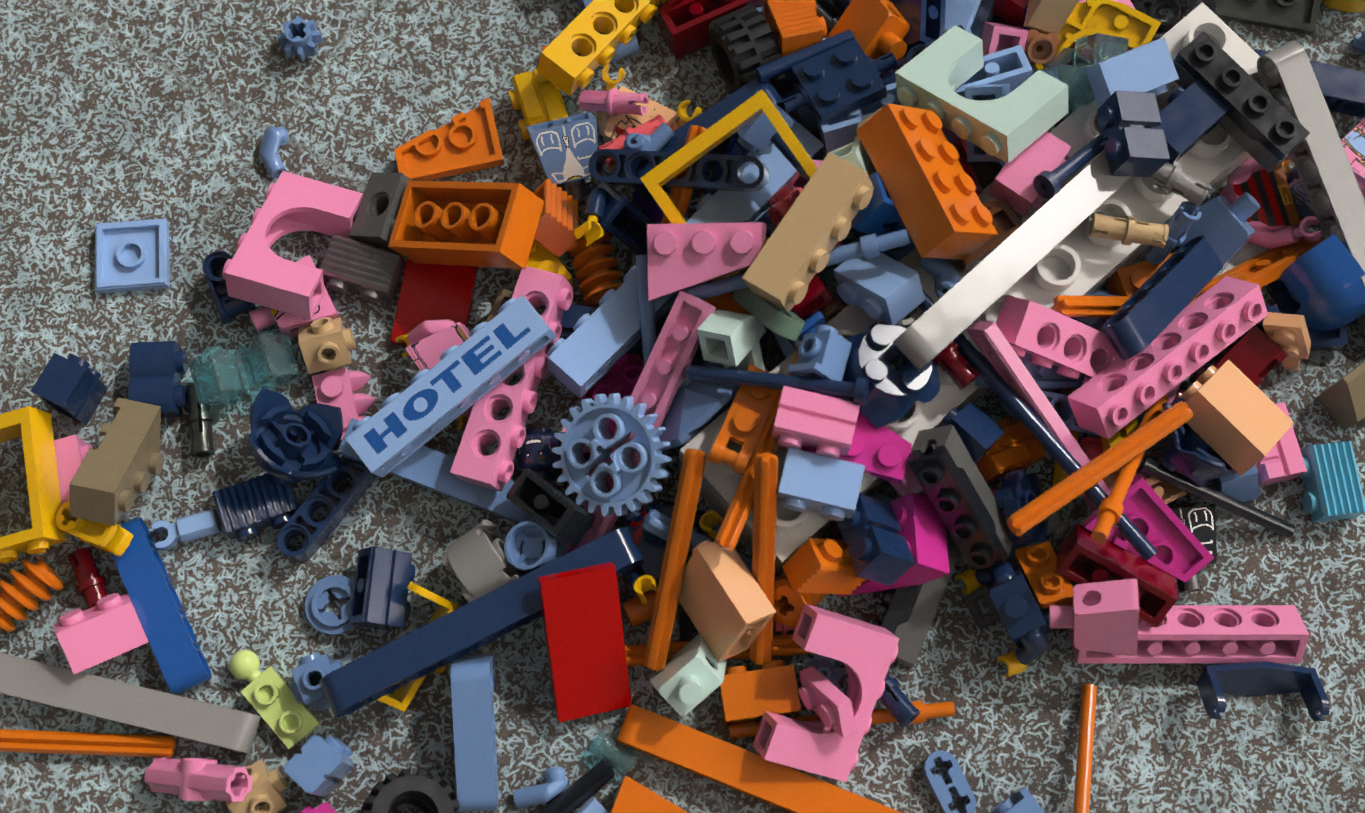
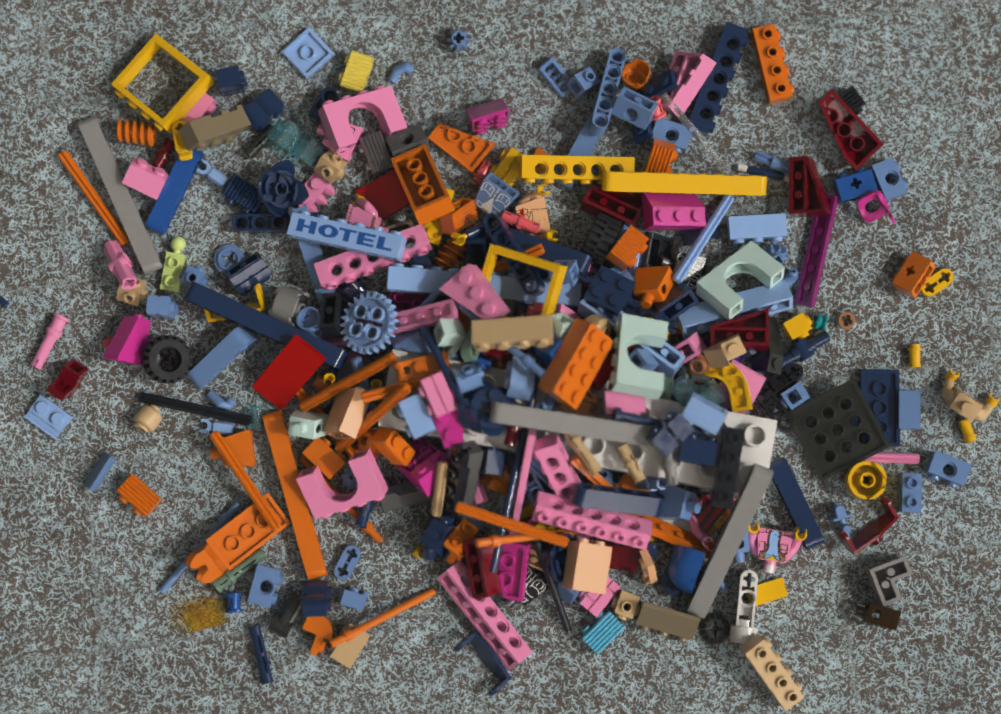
camera: 50 degrees right, 10 degrees up
bright pink axle [578,88,649,116] -> none
medium blue arm [624,122,675,151] -> none
dark blue bar [755,29,855,82] -> none
bright pink plate [799,666,856,738] -> none
dark blue piece [836,494,915,586] -> none
dark blue plate [996,468,1048,544] -> none
bright pink torso [1050,579,1139,656] -> none
none -> light yellow brick [338,50,374,94]
none -> tan axle [431,461,449,517]
none -> dark pink slope [466,98,509,135]
none -> coral pin [472,160,493,185]
none -> tan pin [562,433,603,476]
none -> tan brick [610,589,640,621]

